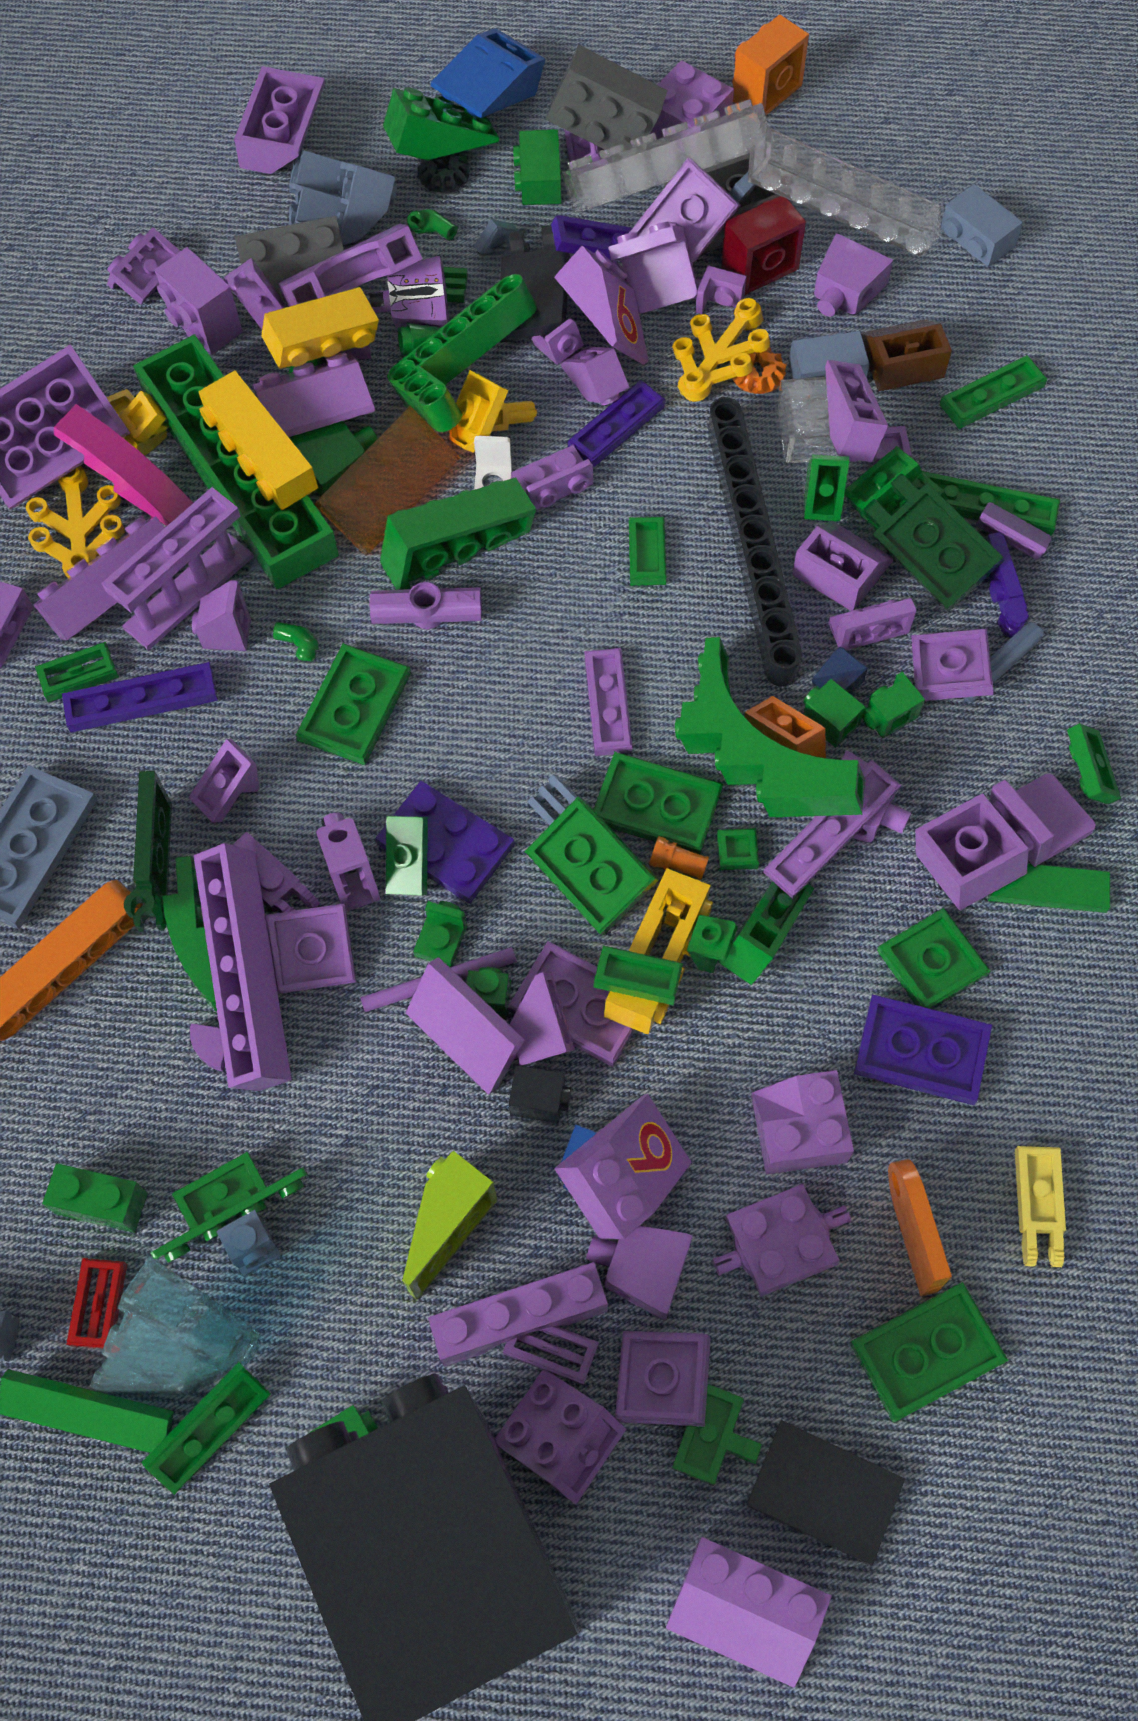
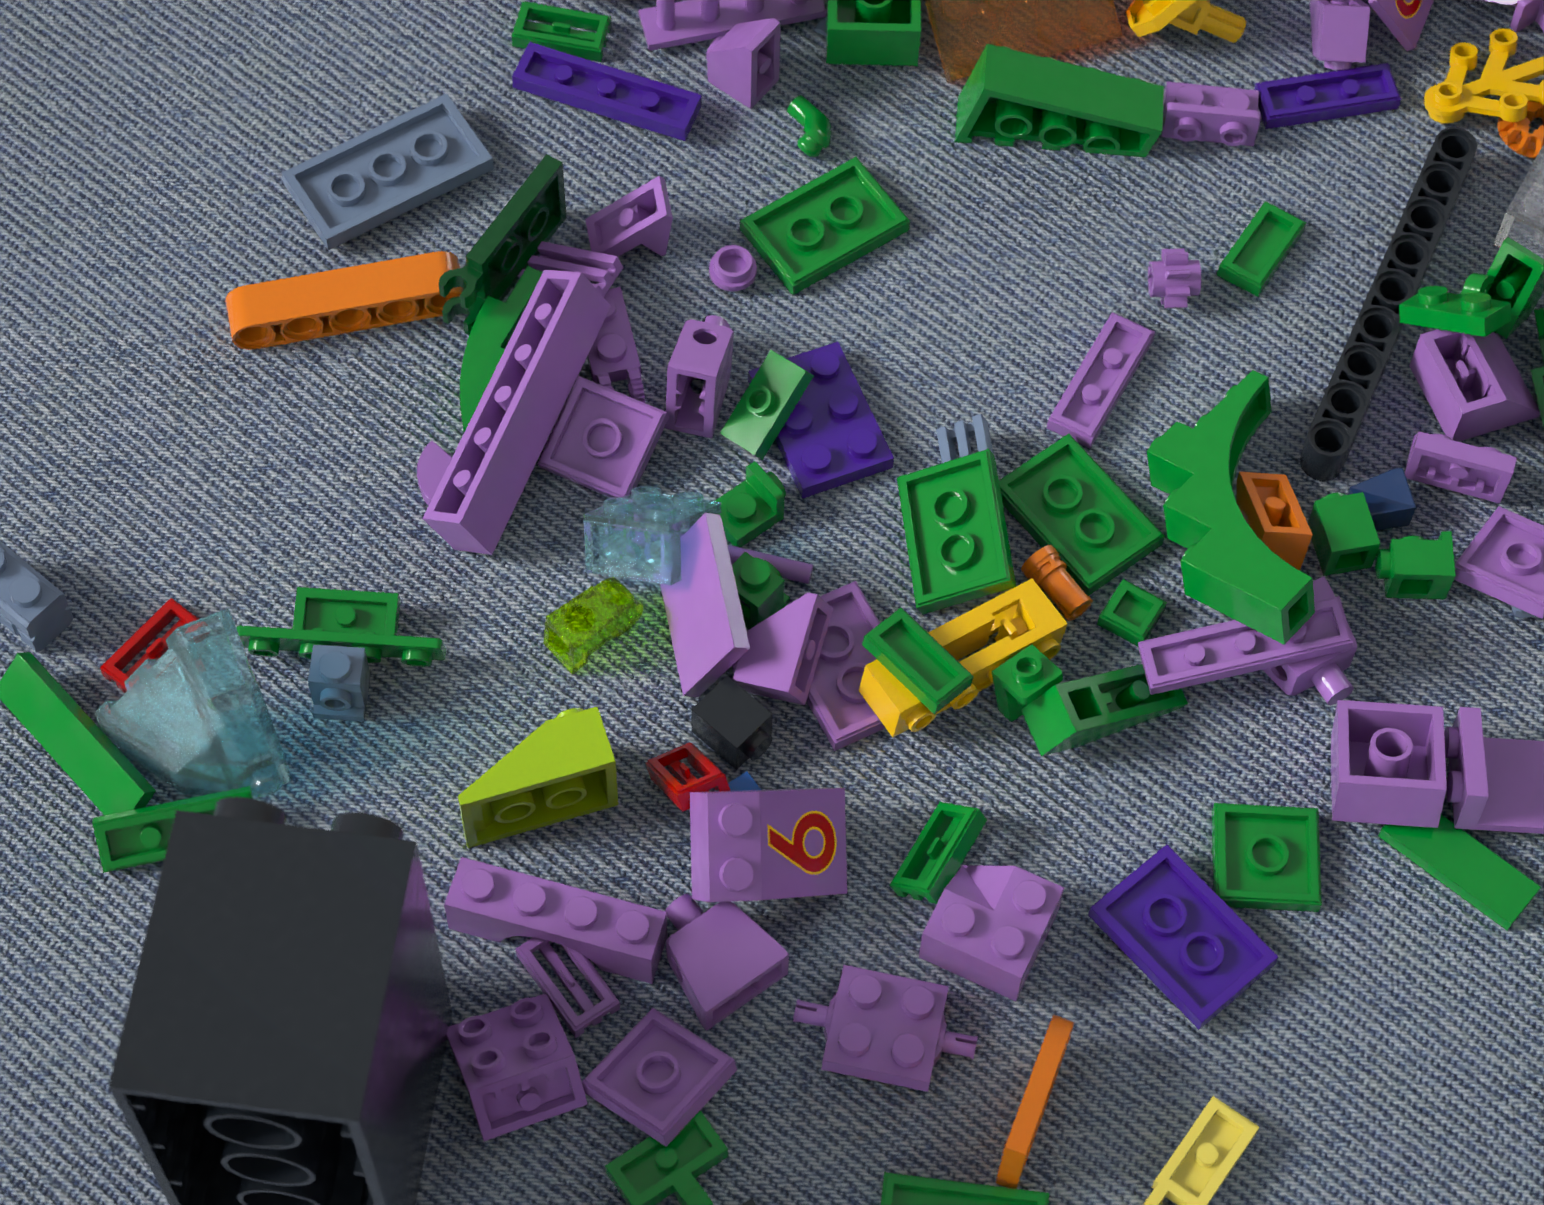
camera: 30 degrees right, 5 degrees down
green brick [42,1163,148,1233] -> none
medium lavender piece [369,582,482,629] -> none
white bracket [474,436,512,490] -> none
none -> medium lavender tile [518,241,624,297]
none -> clear neon green leg [543,577,644,674]
none -> clear light blue bracket [584,486,722,585]
none -> red tile [645,742,730,812]
none -> medium lavender plate [709,245,757,291]
none -> green tile [890,802,987,904]
none -> medium lavender gear [1148,248,1201,308]
none -> green plate [1399,273,1511,337]

